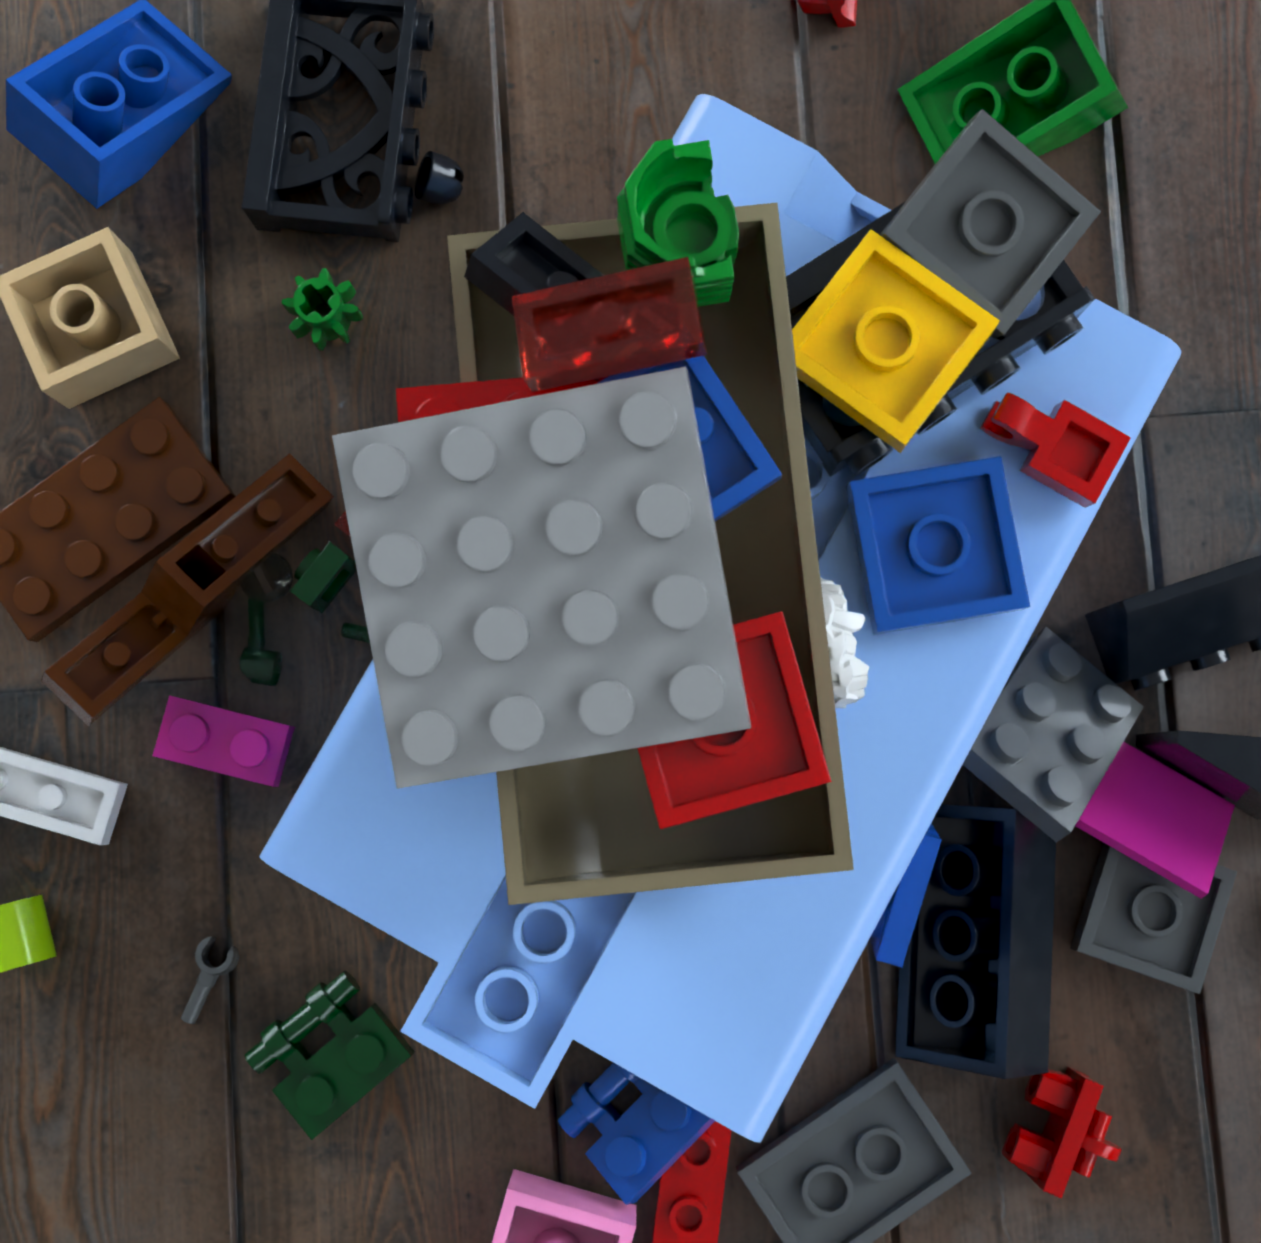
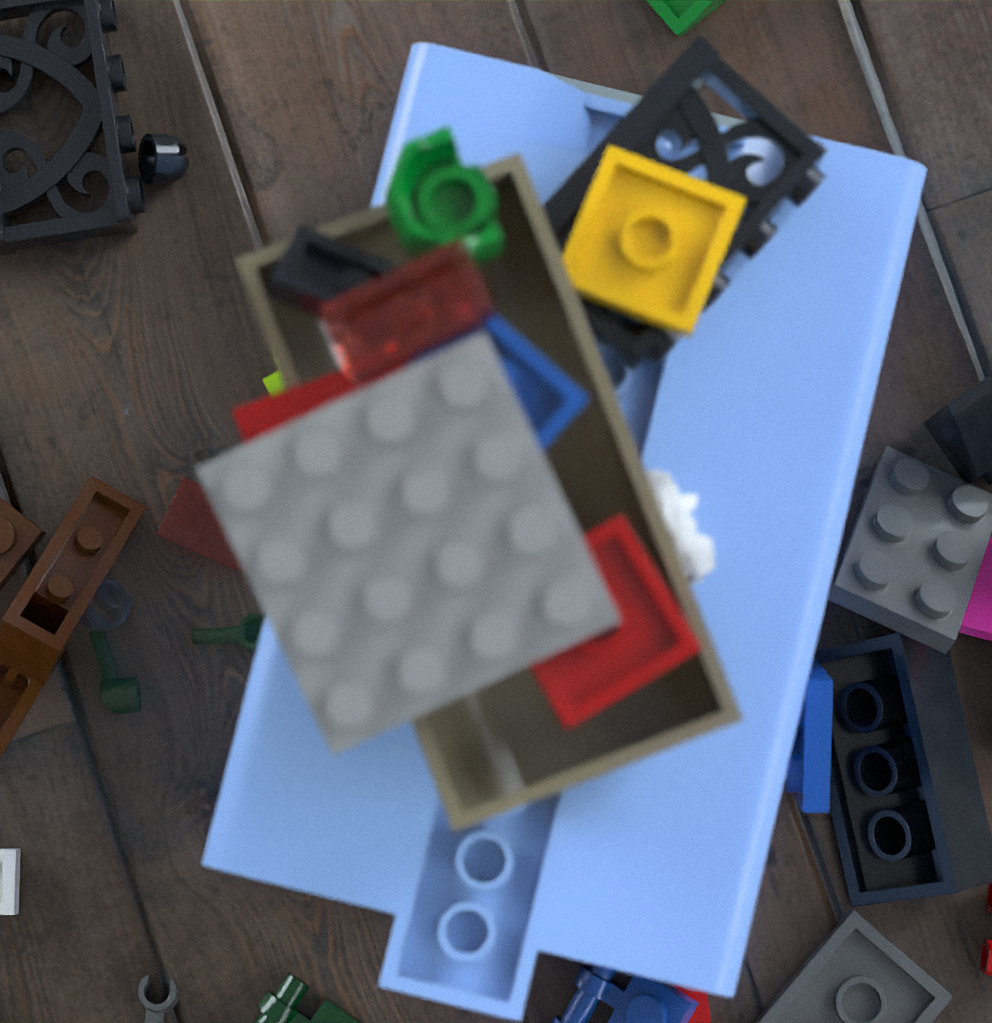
camera: 20 degrees left, 0 degrees up
dark pink plate [152,695,295,787] -> none
green gear [282,268,363,351] -> none
dark green plate [290,541,357,613] -> none
blue plate [846,456,1031,635] -> none
dark grey plate [880,109,1101,339] -> none
red plate [980,392,1131,508] -> none

